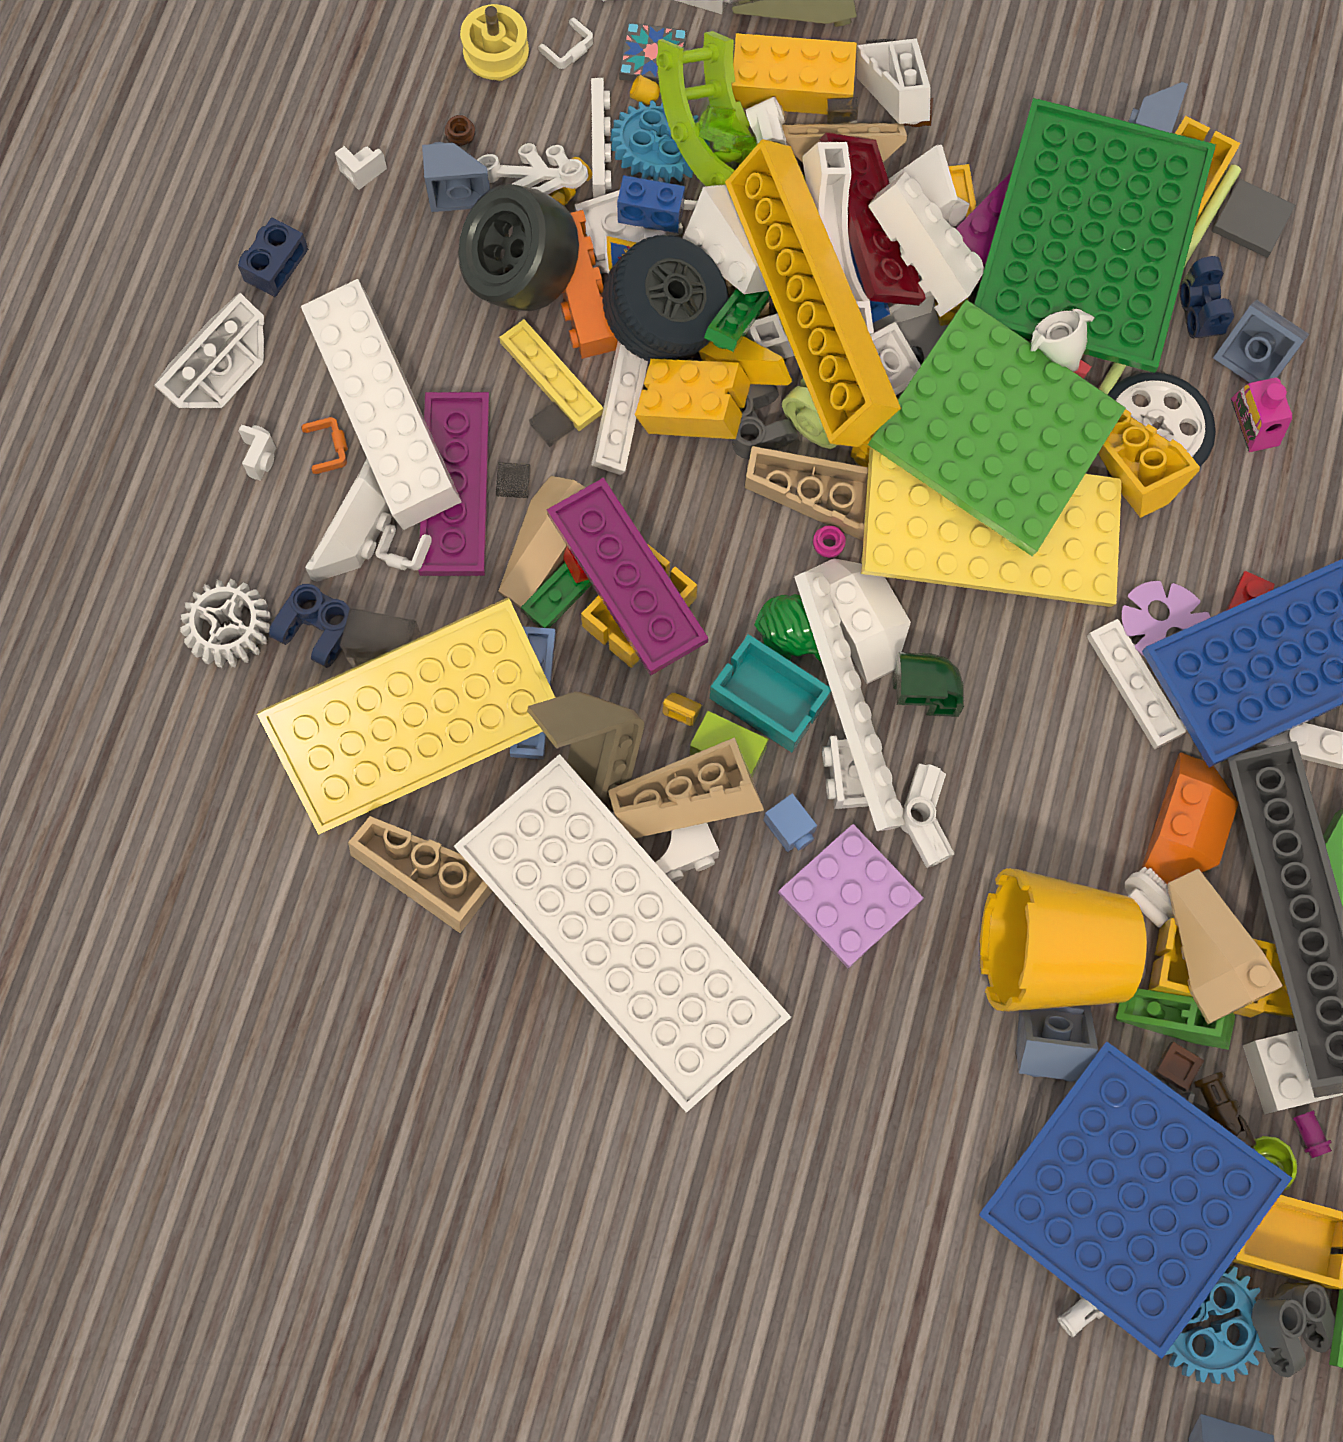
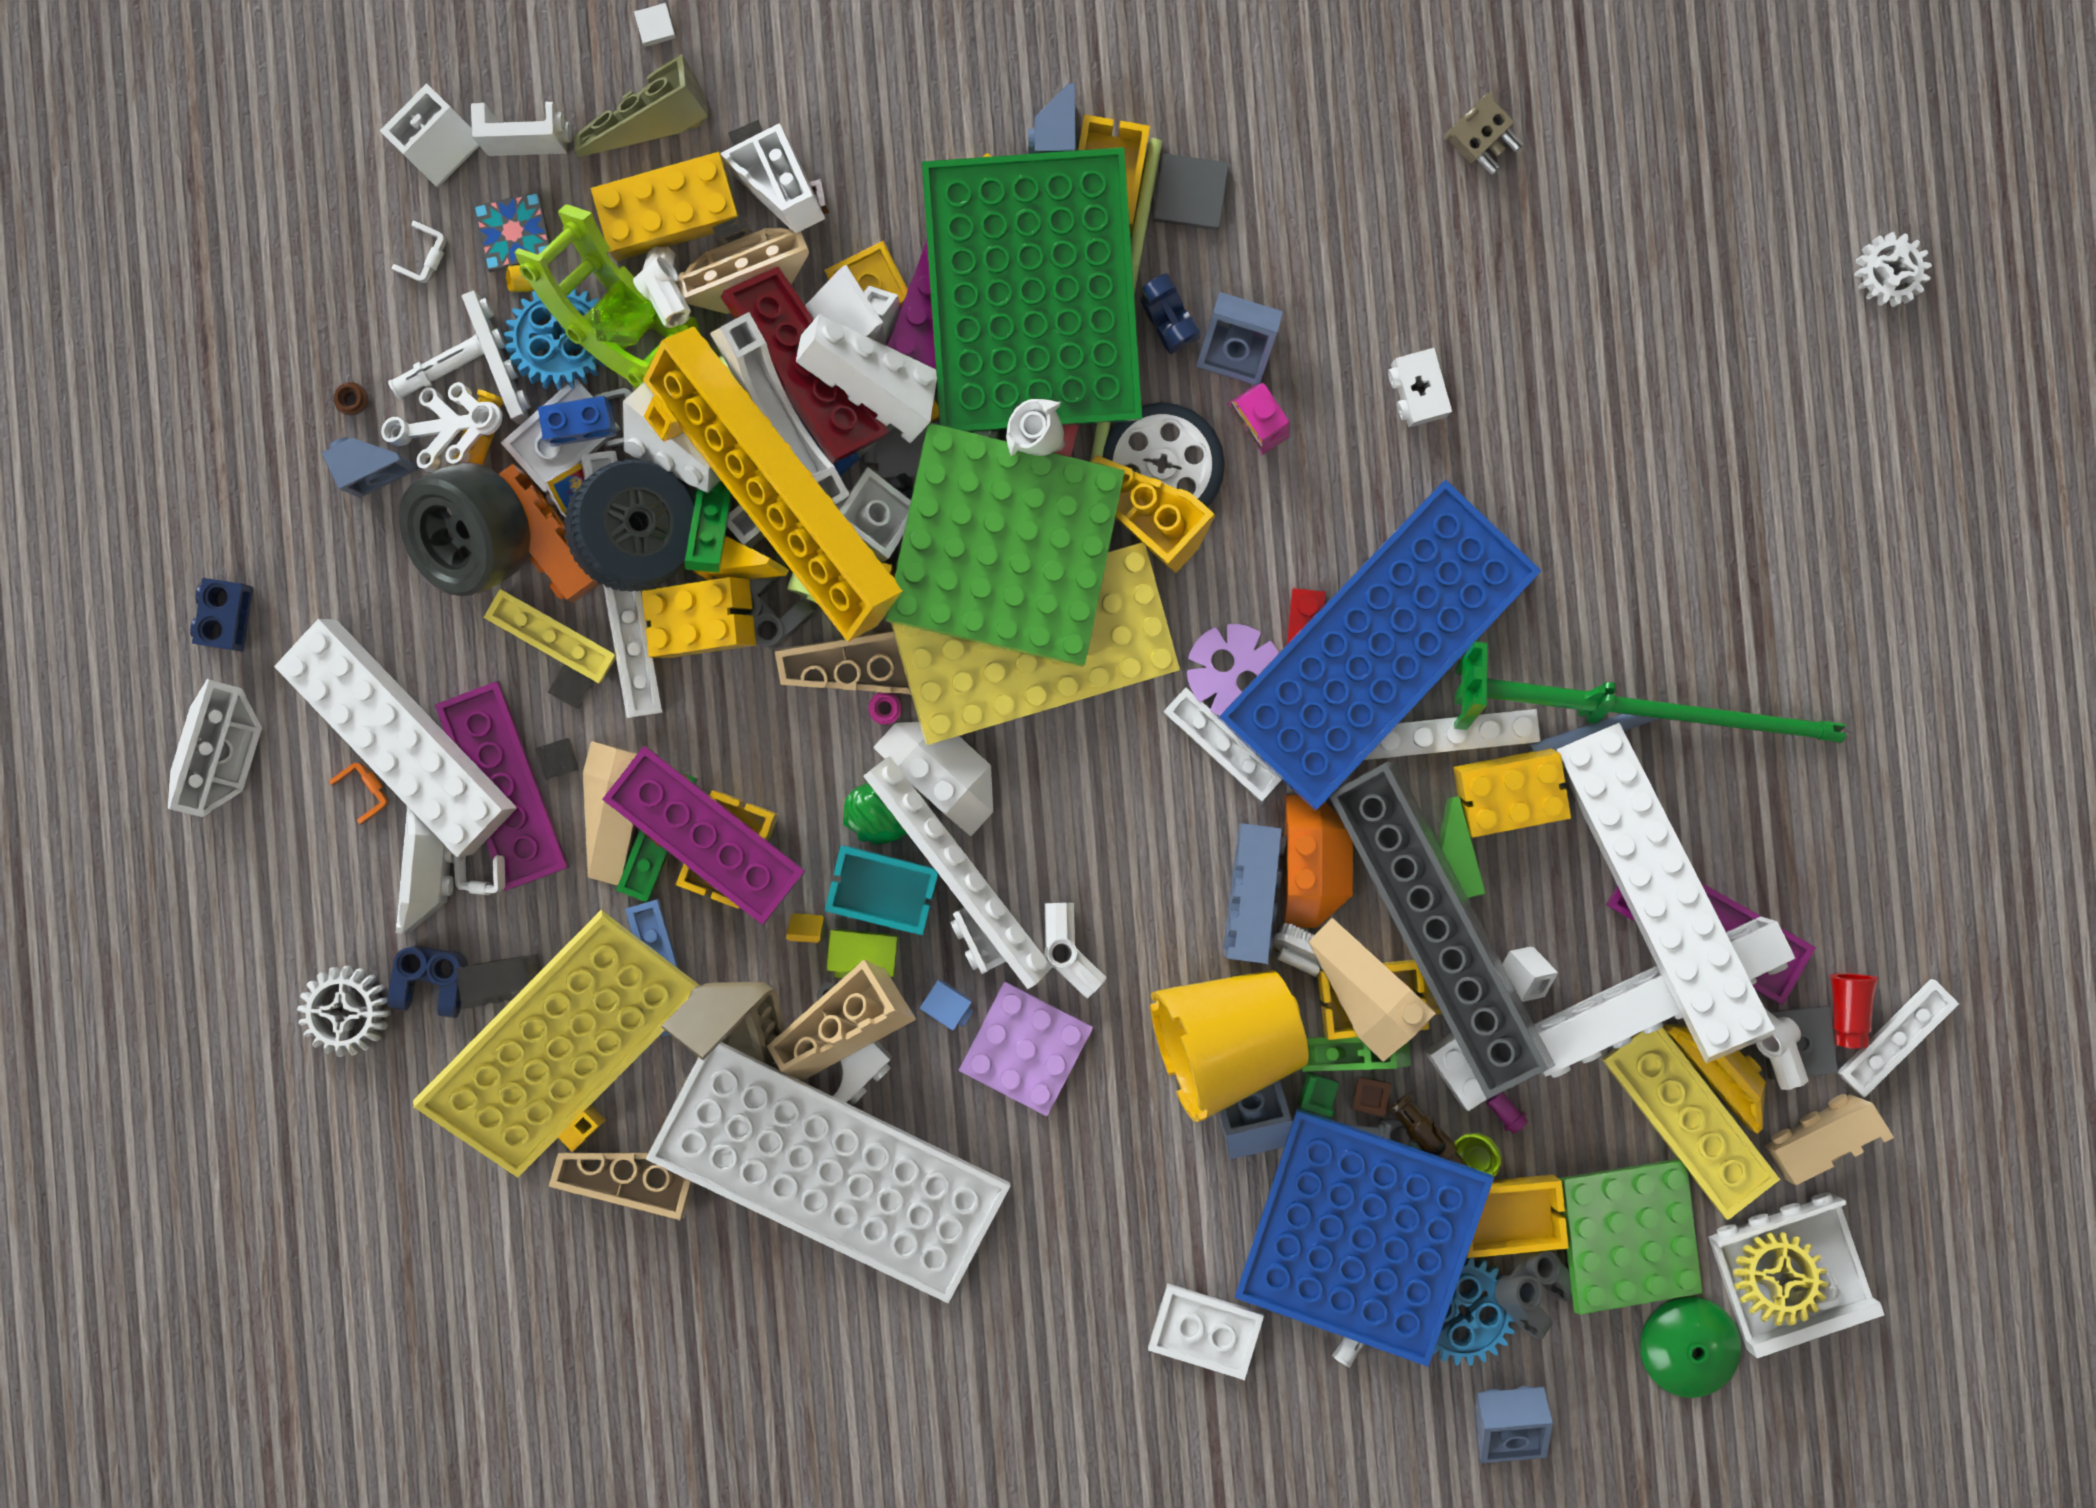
camera: 15 degrees left, 15 degrees up
white bracket [238,425,276,481] -> none
white panel [335,146,387,190] -> none
light yellow wheel [460,4,529,81] -> none
dark green brick [893,652,964,717] -> none
none -> white pin [388,334,485,400]
none -> yellow piece [558,1106,606,1152]
none -> yellow slope [644,395,683,442]
none -> white plate [1148,1283,1264,1380]
none -> sand blue wedge [1222,823,1286,964]
none -> green panel [1297,1072,1339,1118]

